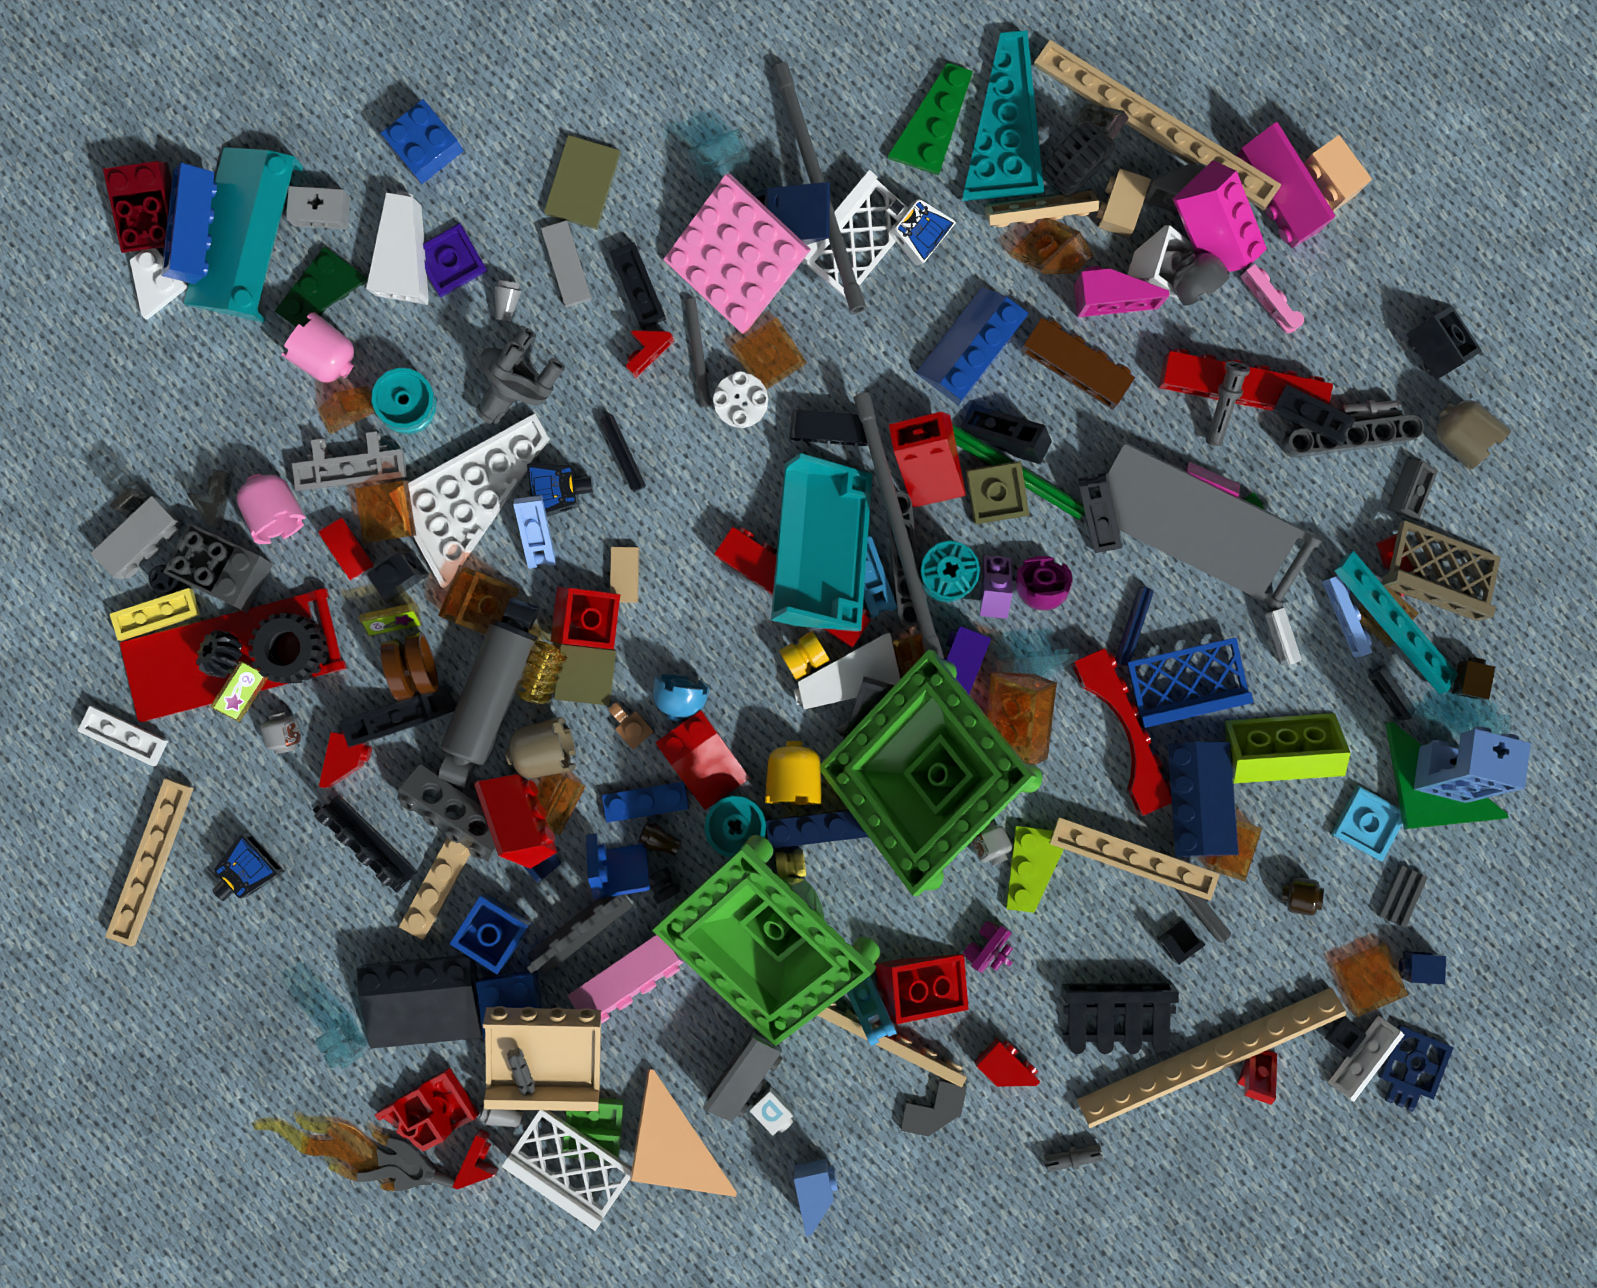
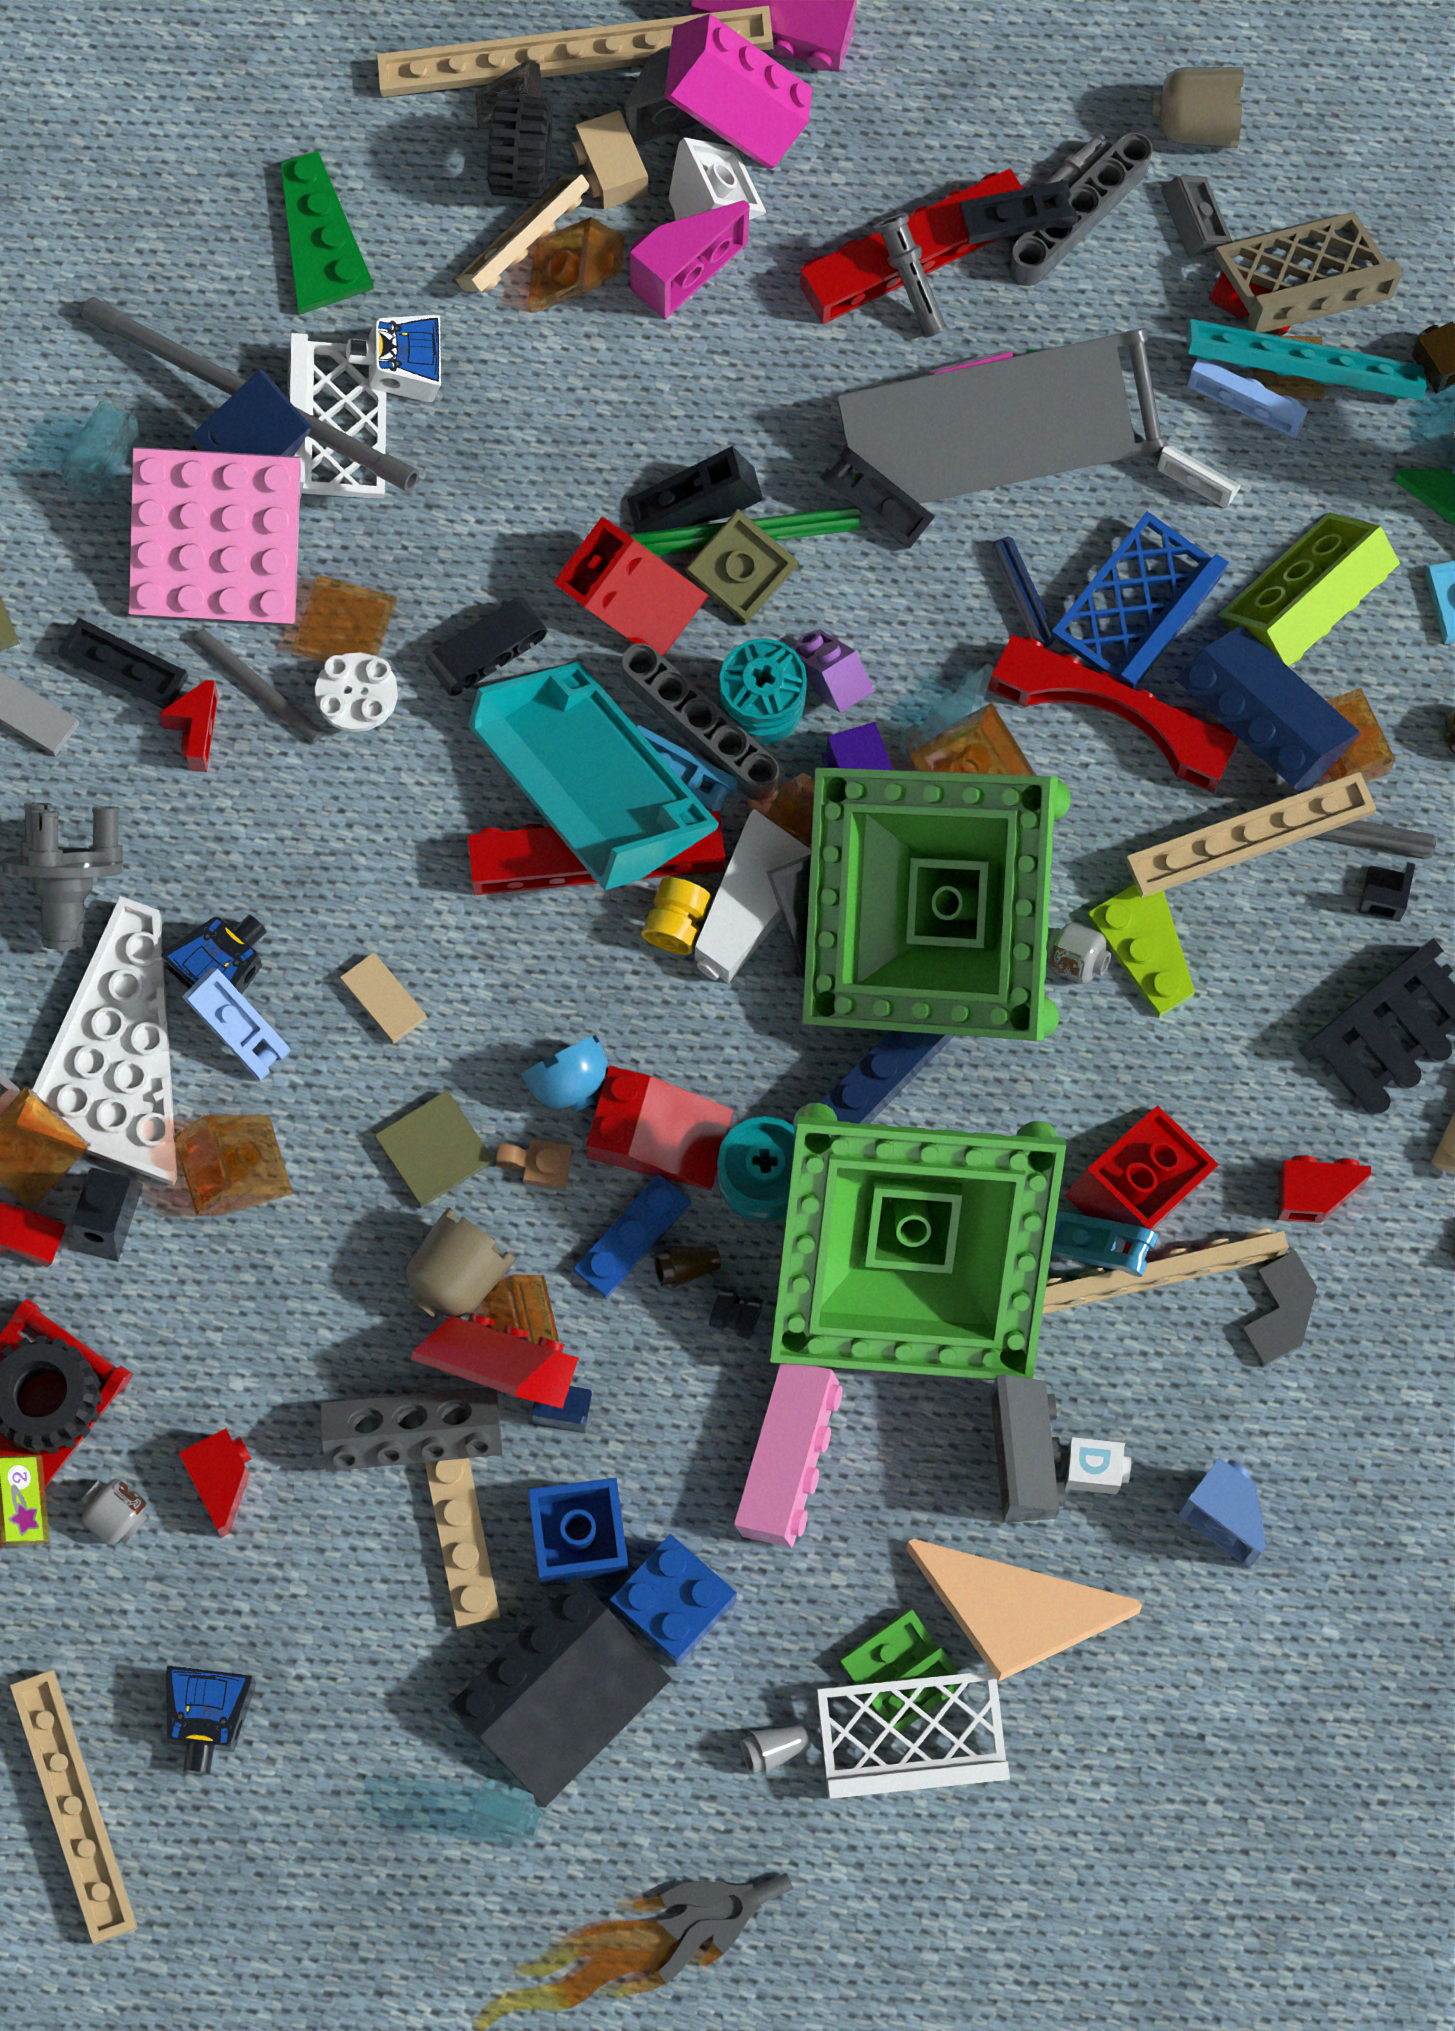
camera: 45 degrees left, 15 degrees down
black fence [313,795,418,893] -> none
black slope [339,685,455,748] -> none
slope [358,603,422,636] -> none
red slope [374,1068,480,1152] -> none
reddish brown wheel [380,632,439,701] -> none
dark grey piece [438,597,539,788] -> none
red slope [452,1129,499,1190] -> none
tan panel [483,1006,601,1111] -> none
dark grey axle [507,1048,535,1095] -> none
clear yellow piece [516,641,567,704] -> none
dark grey fence [527,894,633,976] -> none
red slope [550,587,621,649] -> none
blue bracket [586,833,650,899] -> none
black axle [600,414,646,492] -> none
yellow cylinder [765,741,821,805] -> none
dark grey piece [853,392,944,659] -> none
blue slope [916,287,1029,406] -> none
teal wing [961,30,1044,202] -> none
magenta hips [963,921,1013,973] -> none
magenta cylinder [1016,556,1073,611] -> none
reddish brown brick [1021,318,1135,410] -> none
dark grey cylinder [1173,252,1230,306] -> none
bright pink plate [1240,264,1304,333] -> none
black slope [1368,664,1415,720] -> none
black slope [1406,305,1482,380] -> none

